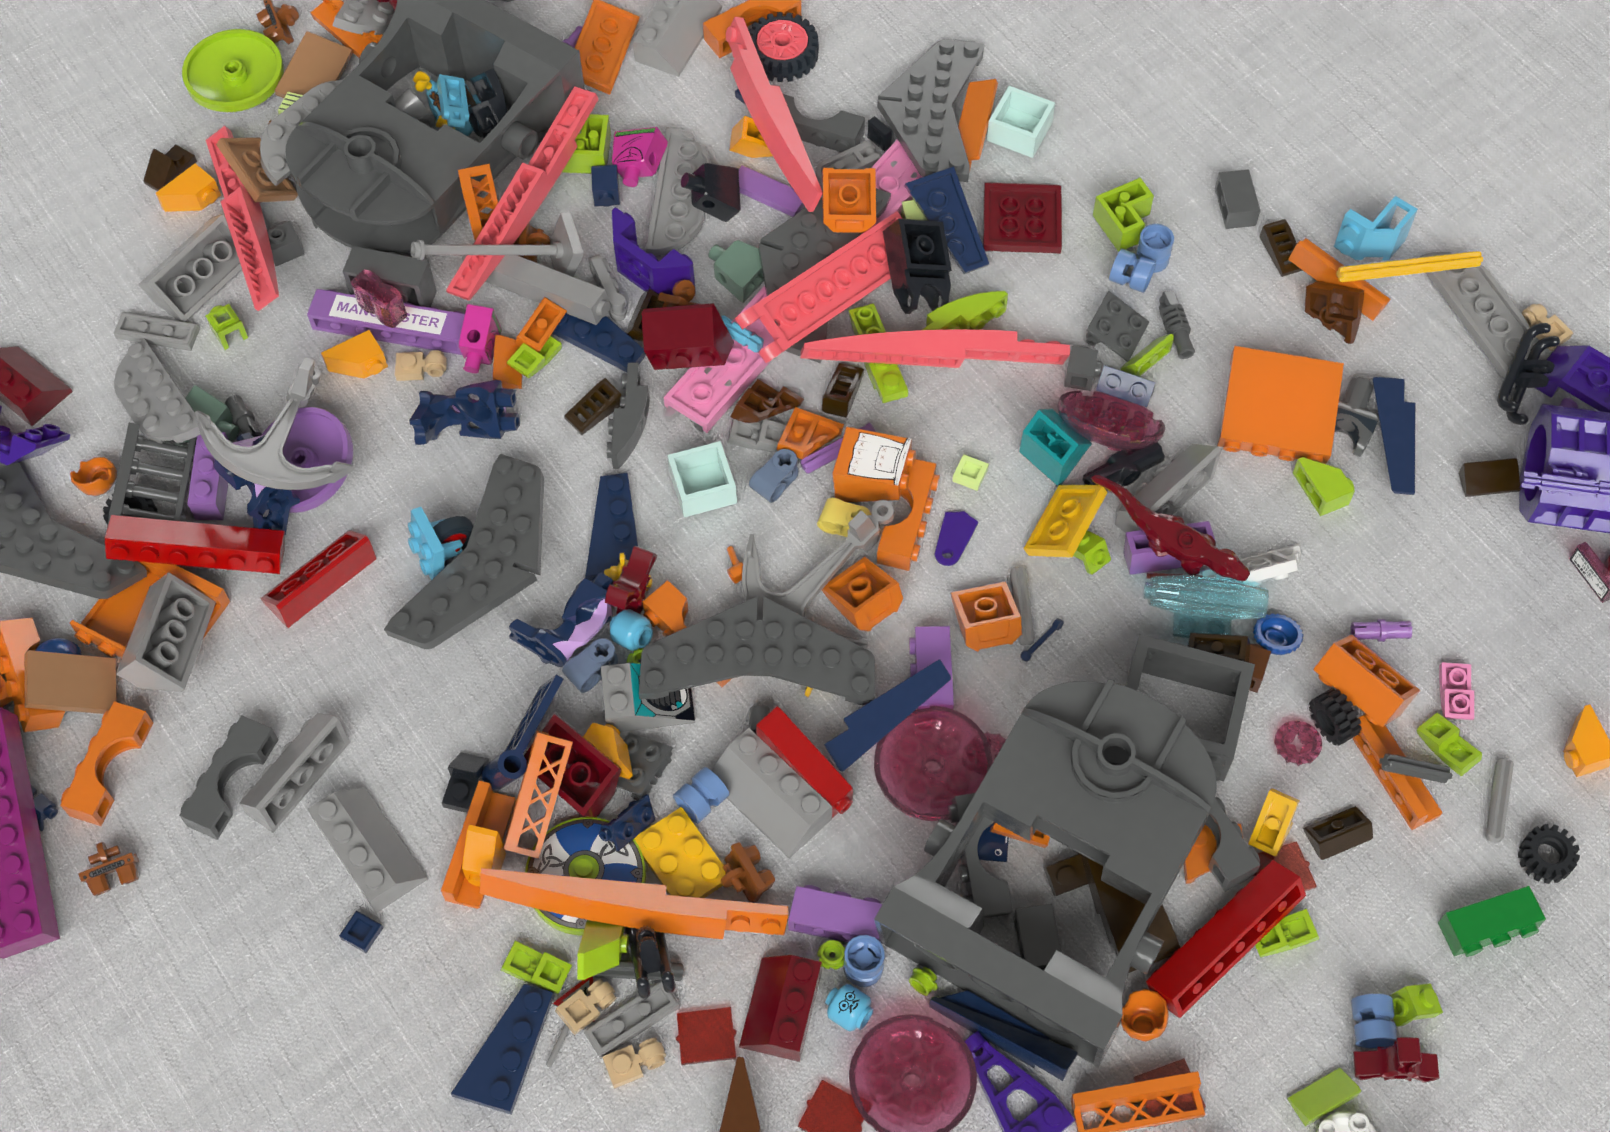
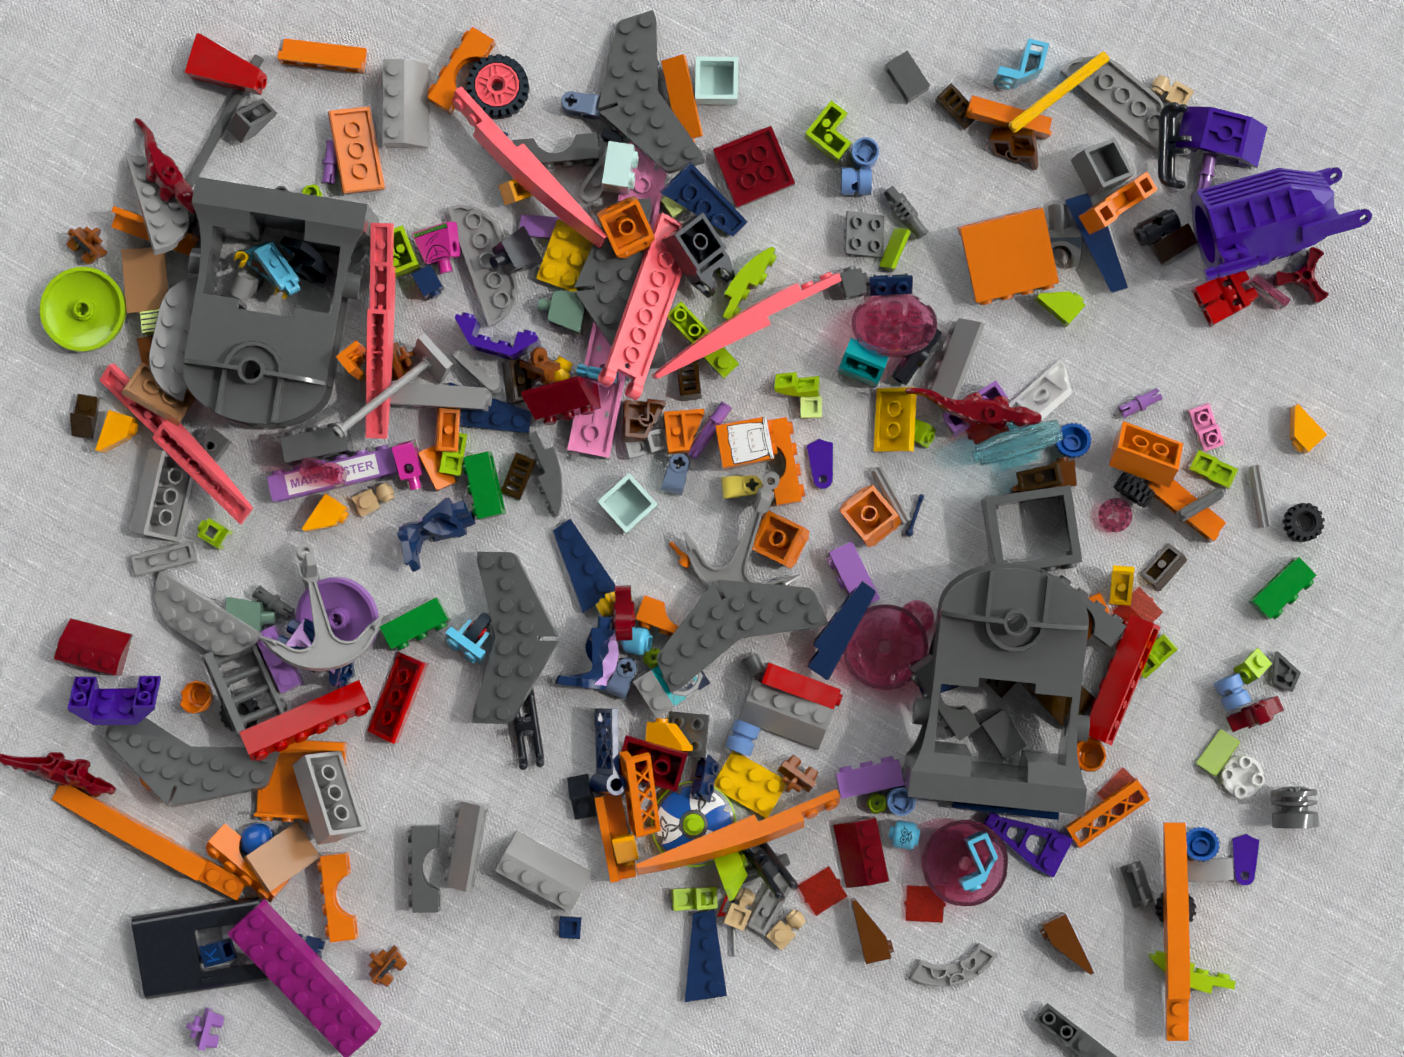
camera: 20 degrees left, 25 degrees up
none -> green brick [380,597,450,651]
none -> green brick [462,451,506,520]
none -> black piece [513,688,545,770]
none -> yellow plate [536,219,593,292]
none -> sand blue piece [562,91,601,119]
none -> light aqua piece [602,141,639,195]
none -> lime slope [774,372,821,397]
none -> medium azure piece [958,830,998,892]
none -> dark grey piece [1071,137,1134,197]
none -> orange arch [1079,172,1158,235]
none -> black piece [1133,209,1181,247]
none -> red hips [1191,270,1259,327]
none -> dark grey piece [1272,651,1301,692]

